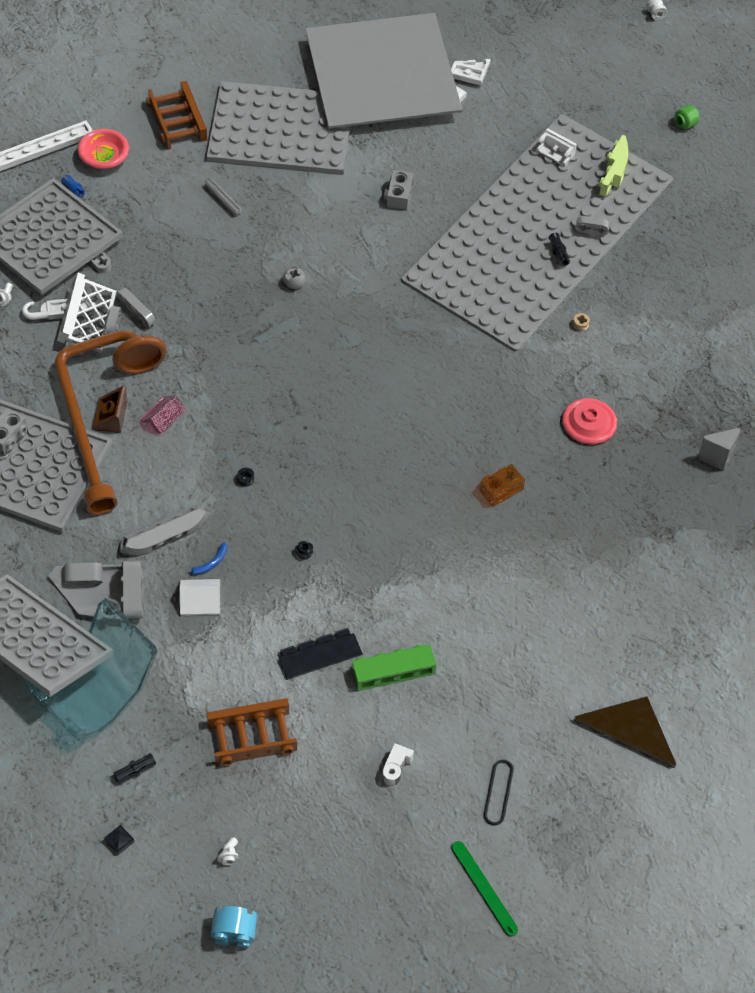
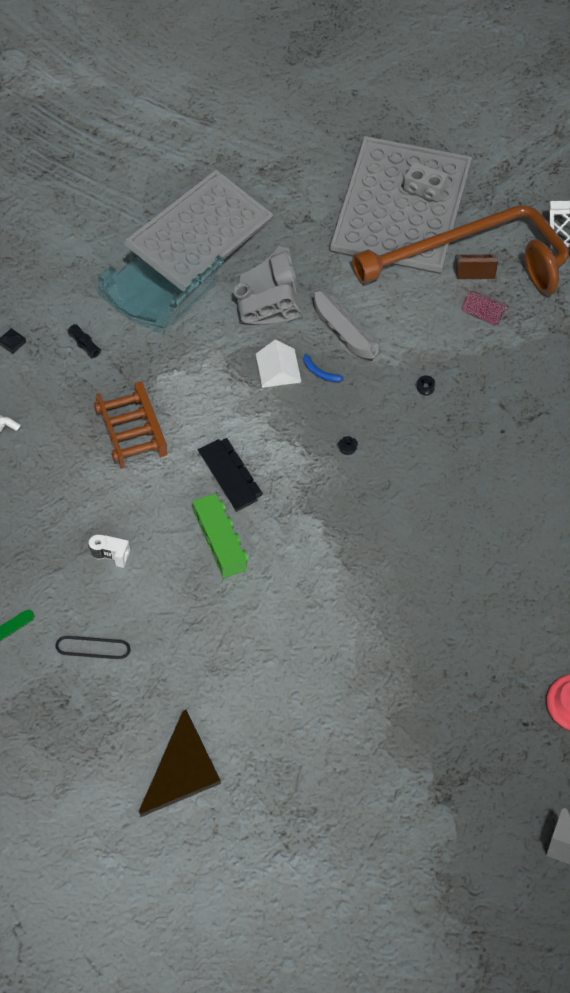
camera: 85 degrees right, 0 degrees up
clear orange brick [480,464,525,507] -> none

